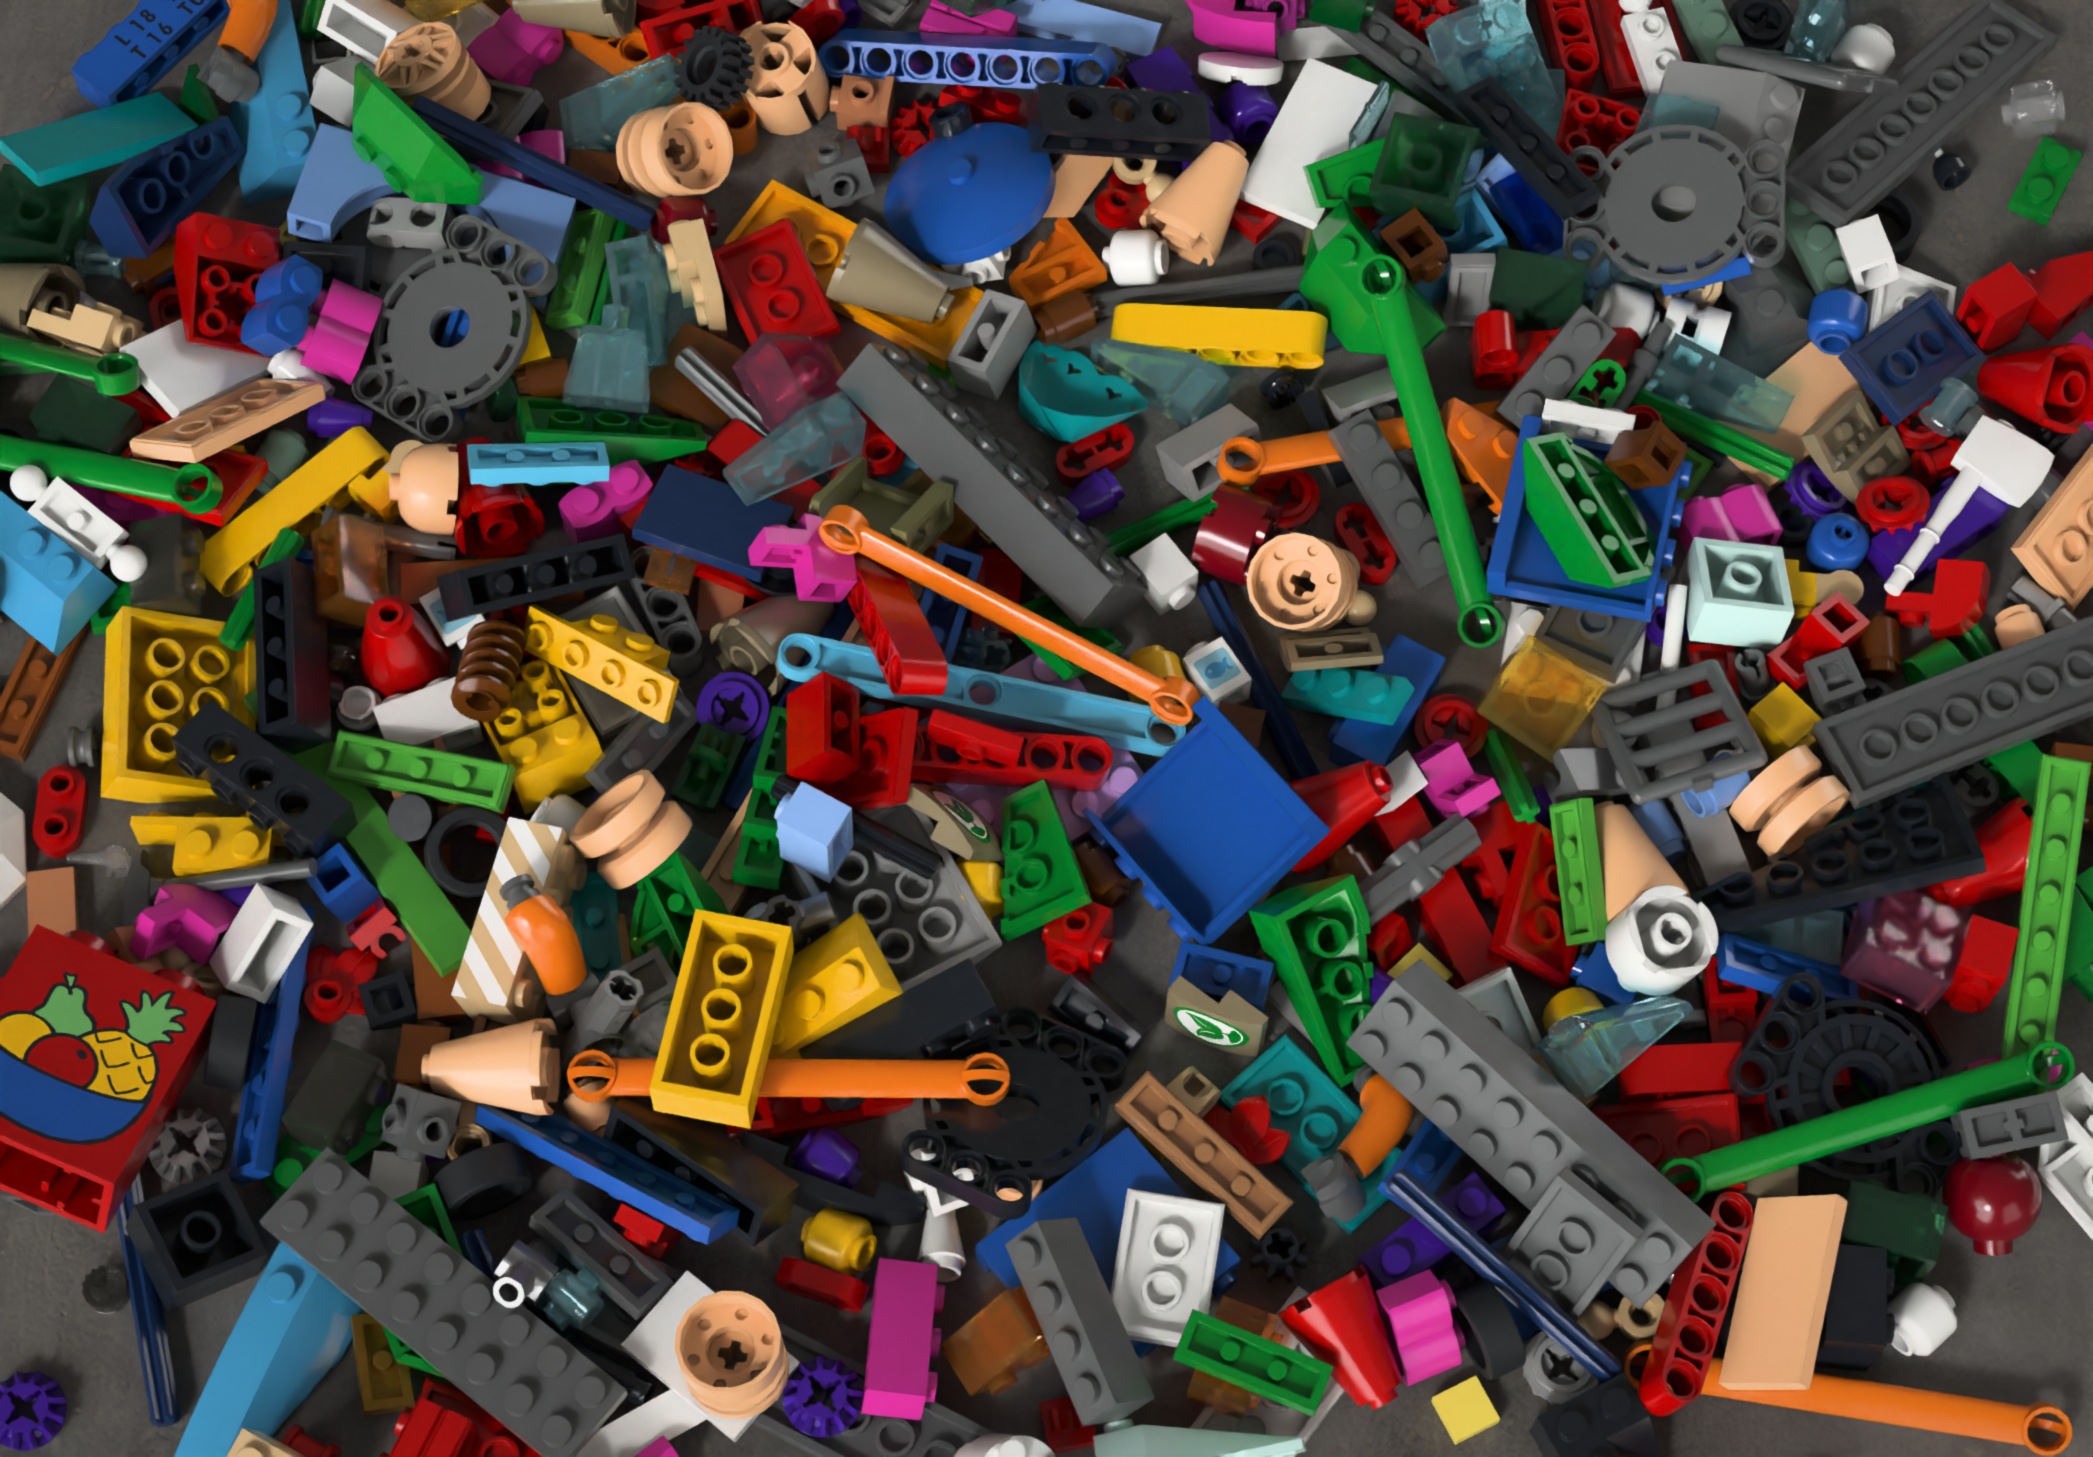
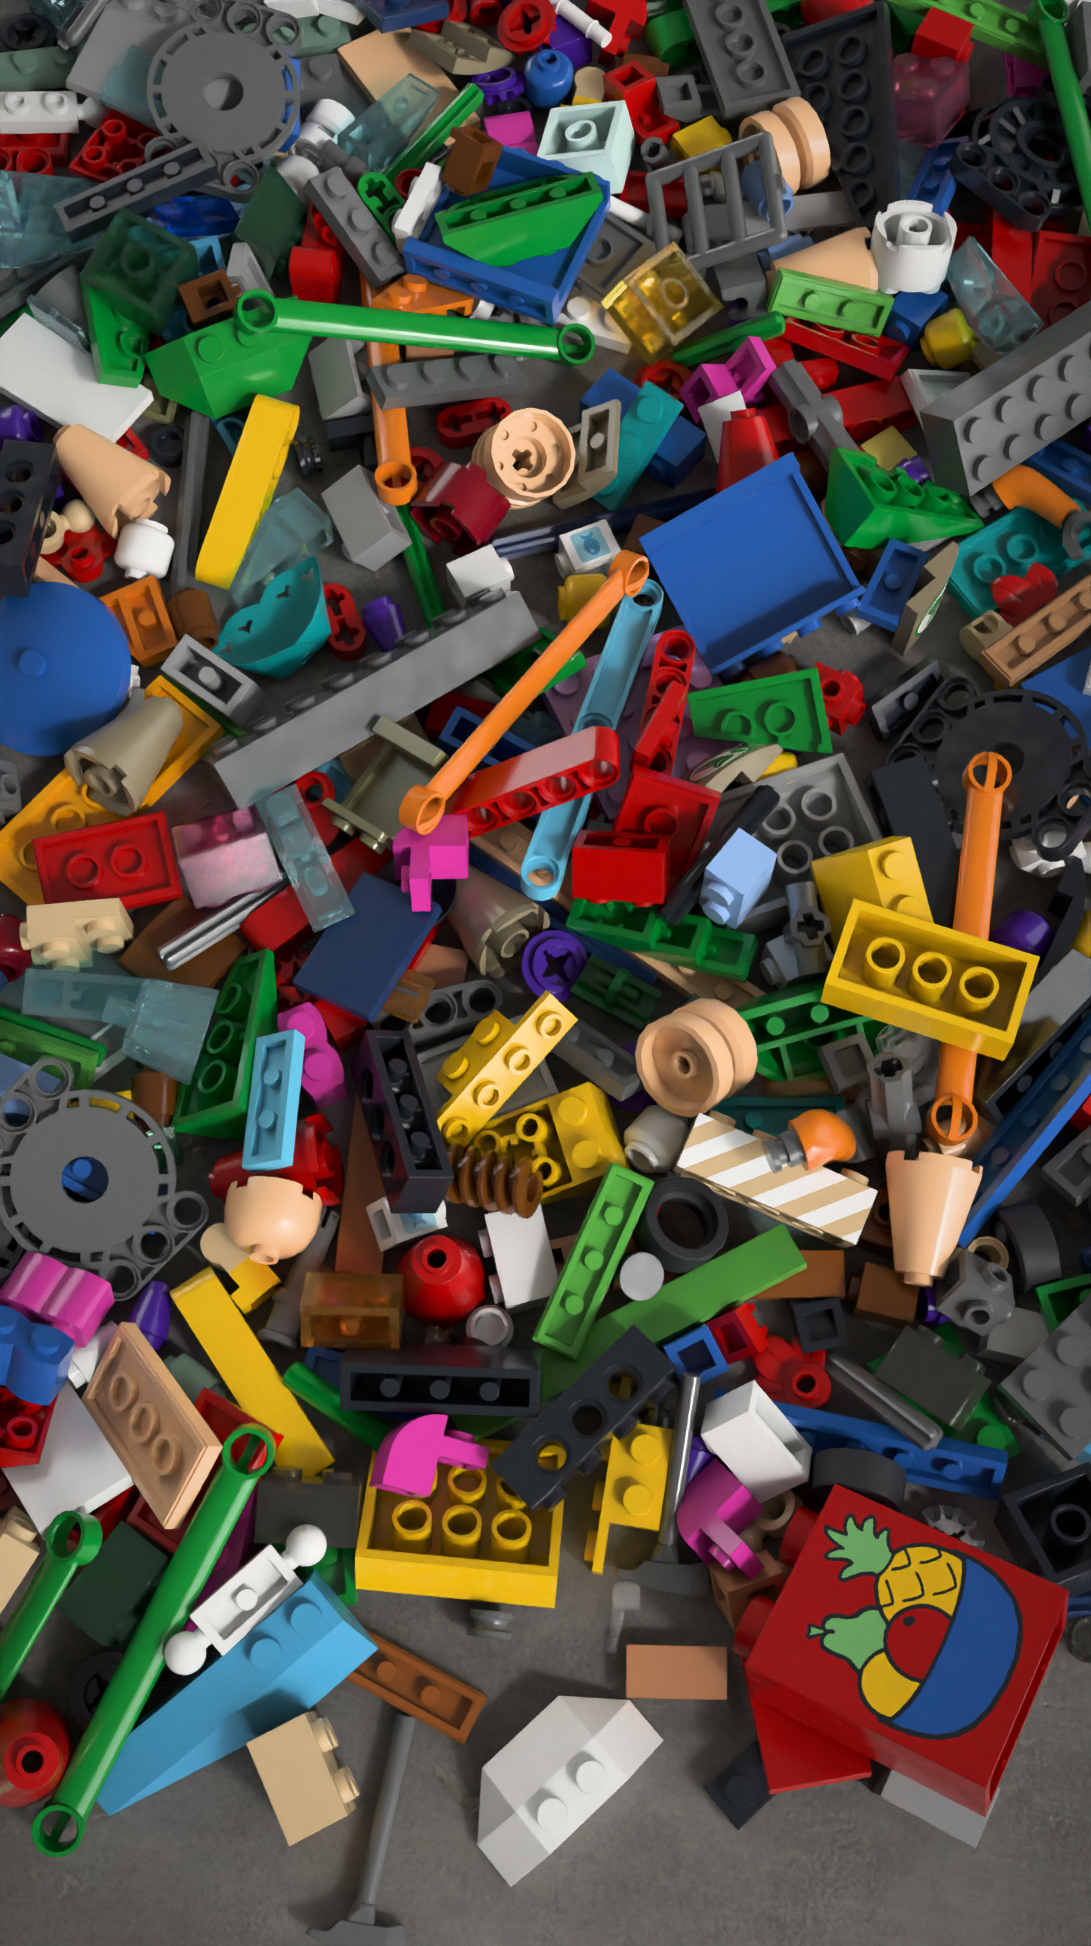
camera: 80 degrees left, 5 degrees up
red plate [32,765,89,858] -> none
blue head [1807,287,1868,355] -> none
none -> dark pink brick [369,1414,490,1498]
none -> dark grey axle [824,1352,943,1451]

